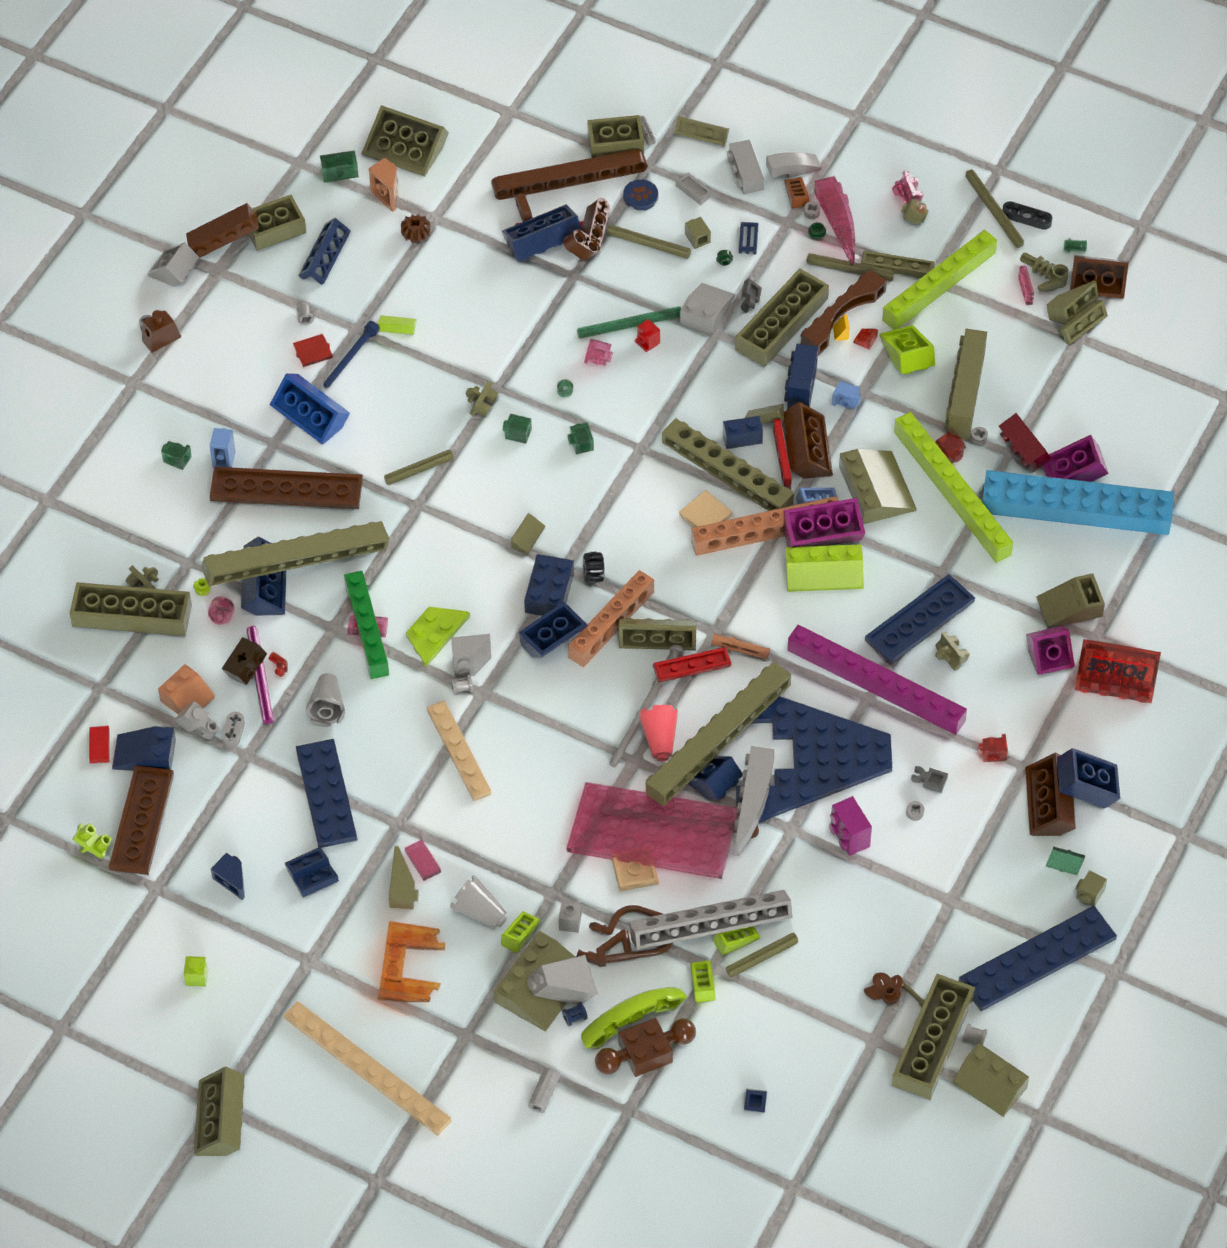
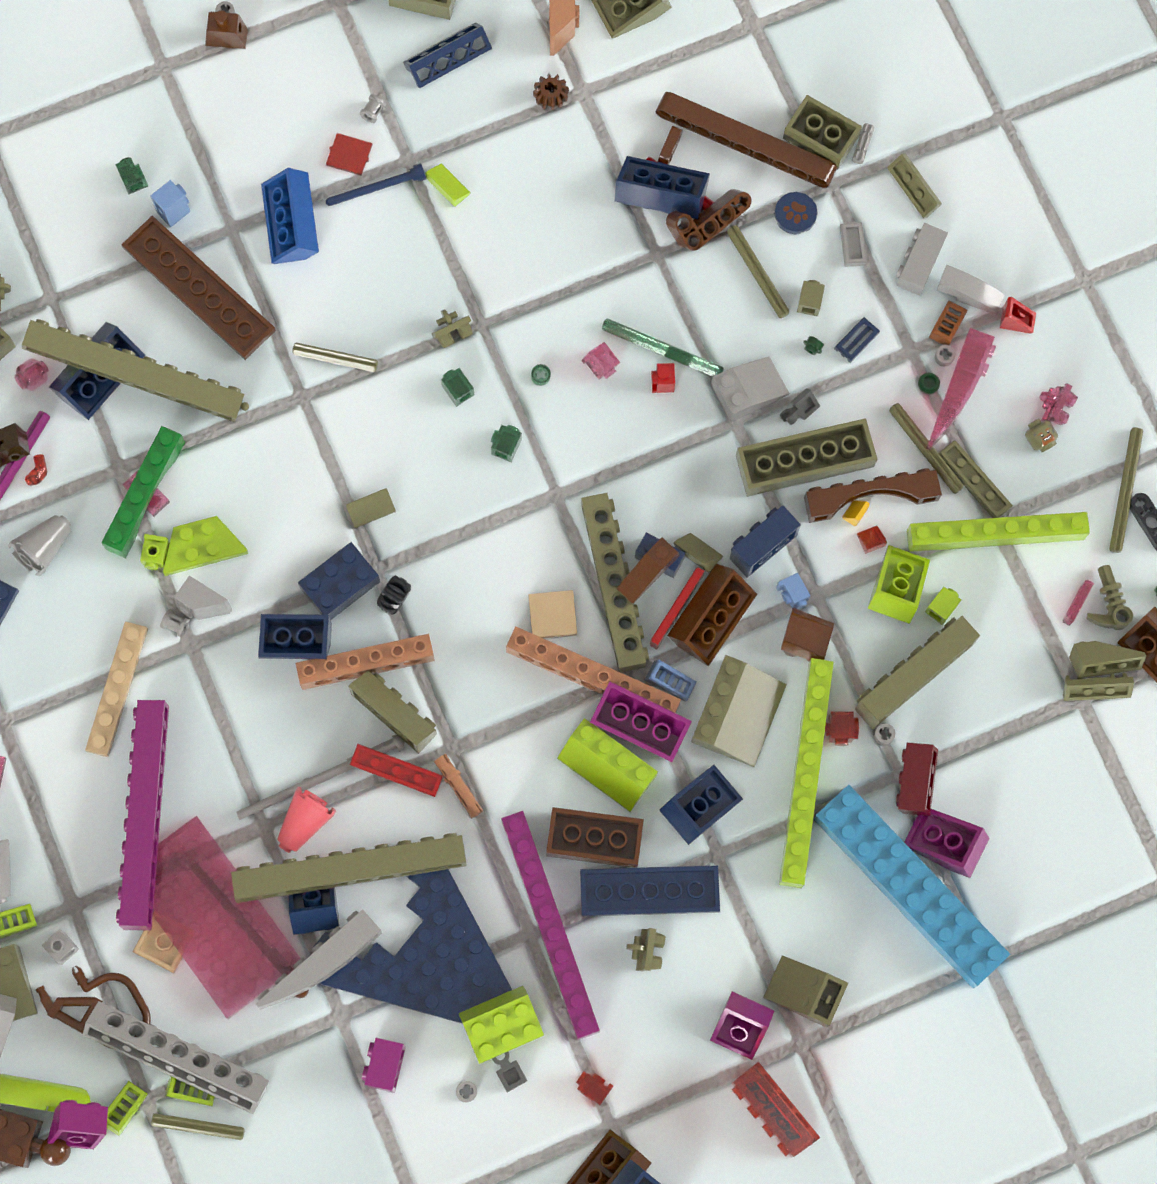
camera: 35 degrees right, 20 degrees up
none -> magenta slope [48,1100,108,1150]
none -> magenta brick [116,700,169,930]
none -> lime brick [140,534,170,570]
none -> lime brick [458,985,544,1064]
none -> reddish brown brick [546,807,644,868]
none -> reddish brown slope [617,537,680,604]
none -> dark blue slope [659,765,743,845]
none -> reddish brown slope [781,608,834,662]
none -> lime brick [925,587,962,625]
none -> slope [999,297,1036,334]

